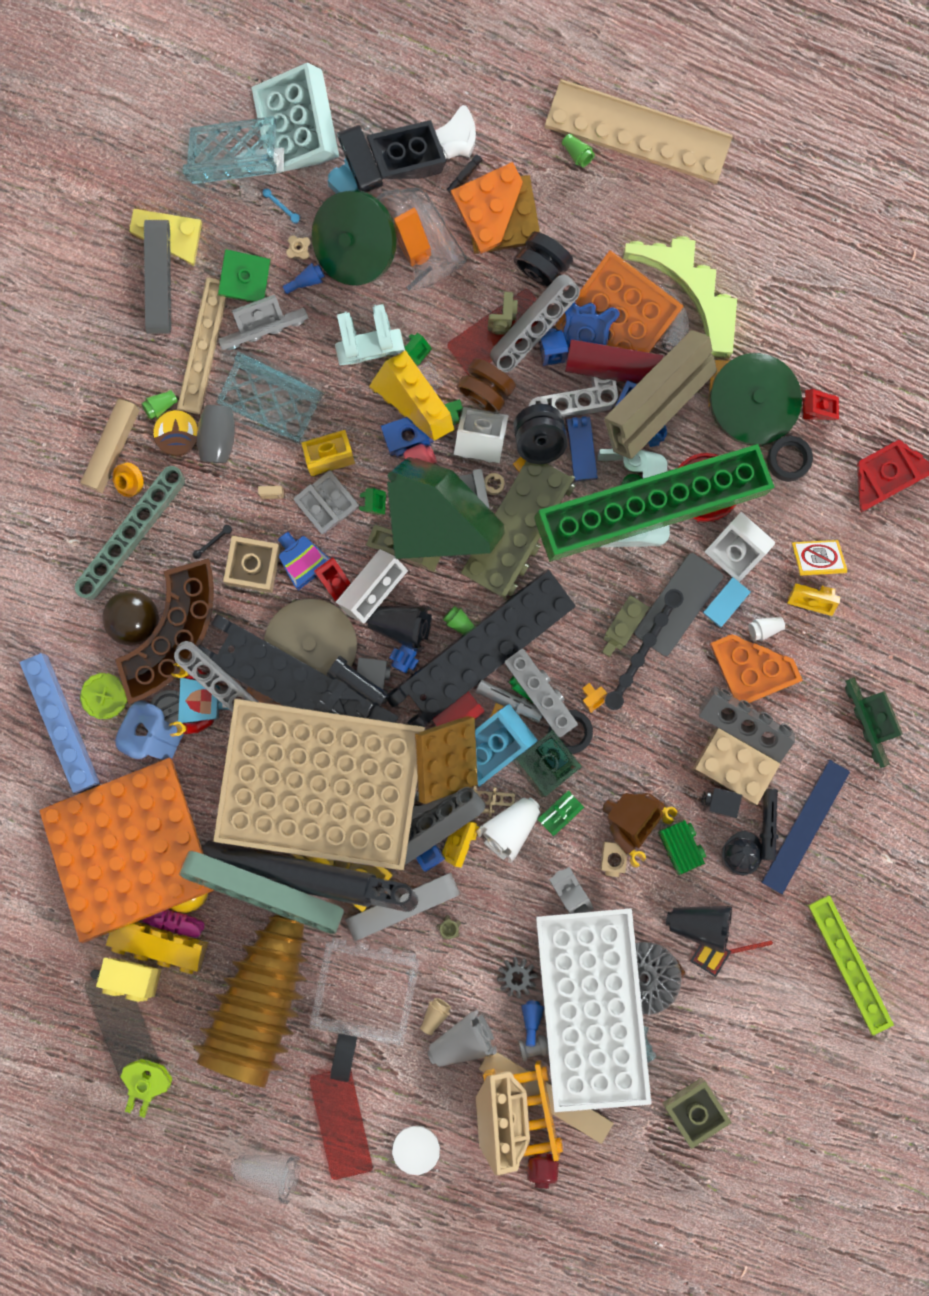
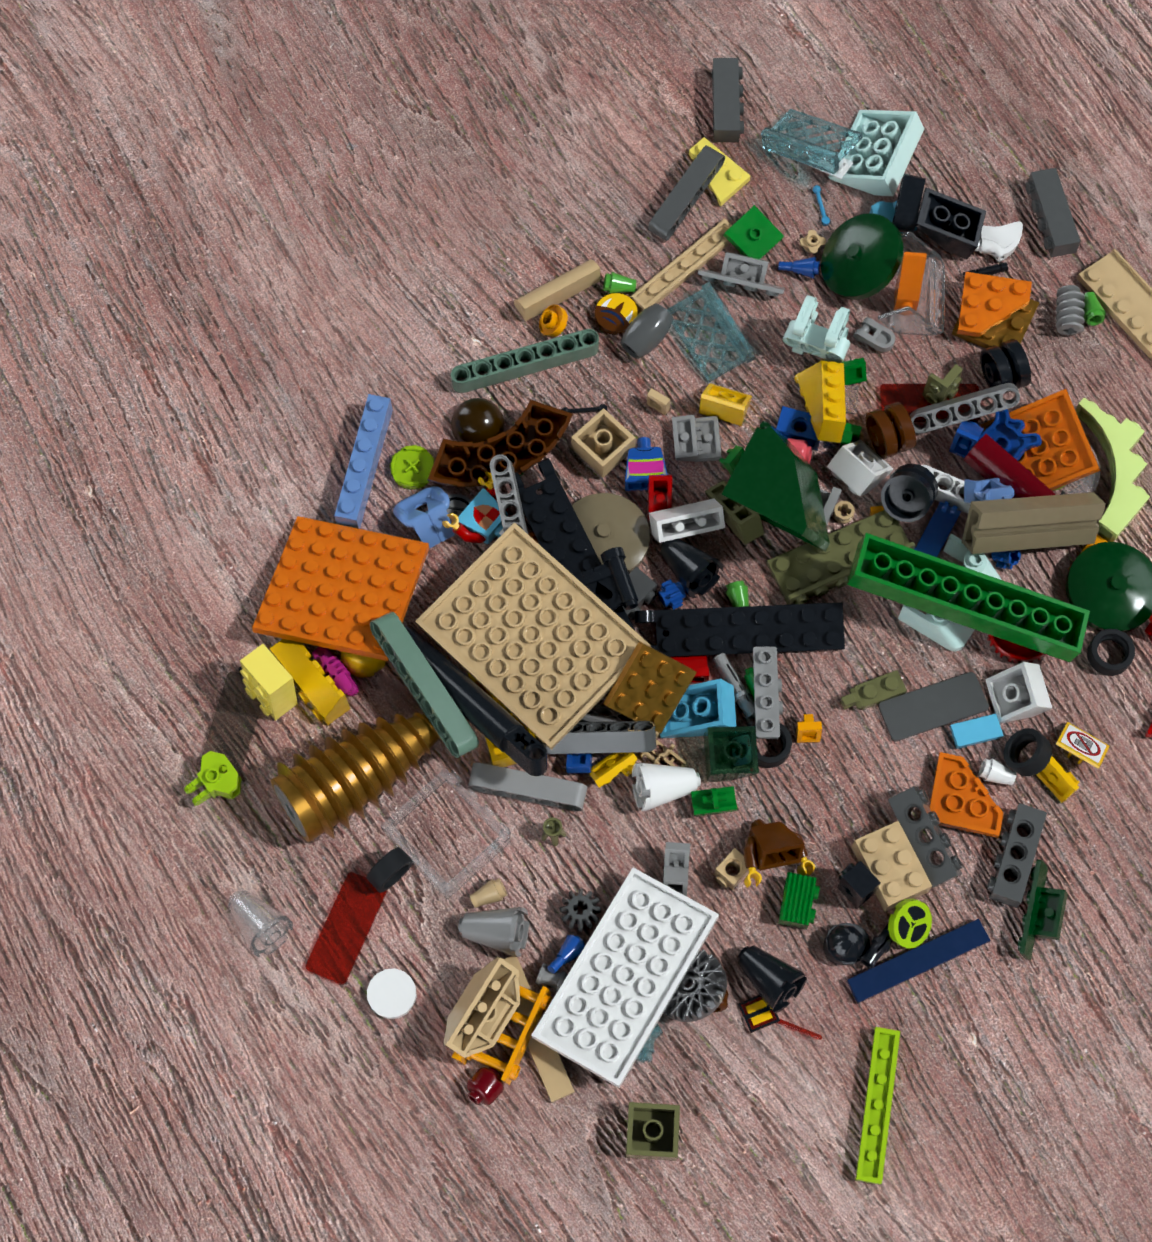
camera: 40 degrees right, 15 degrees down
black bar [605,589,684,710] -> none
none -> dark grey brick [712,58,744,142]
none -> light grey plate [853,317,895,352]
none -> lime tile [888,898,932,949]
none -> medium blue piece [964,478,1014,503]
none -> dark grey brick [987,803,1047,908]
none -> black tyre [1003,728,1052,776]
none -> dark grey brick [1025,168,1081,258]
none -> light grey piece [1056,285,1085,335]

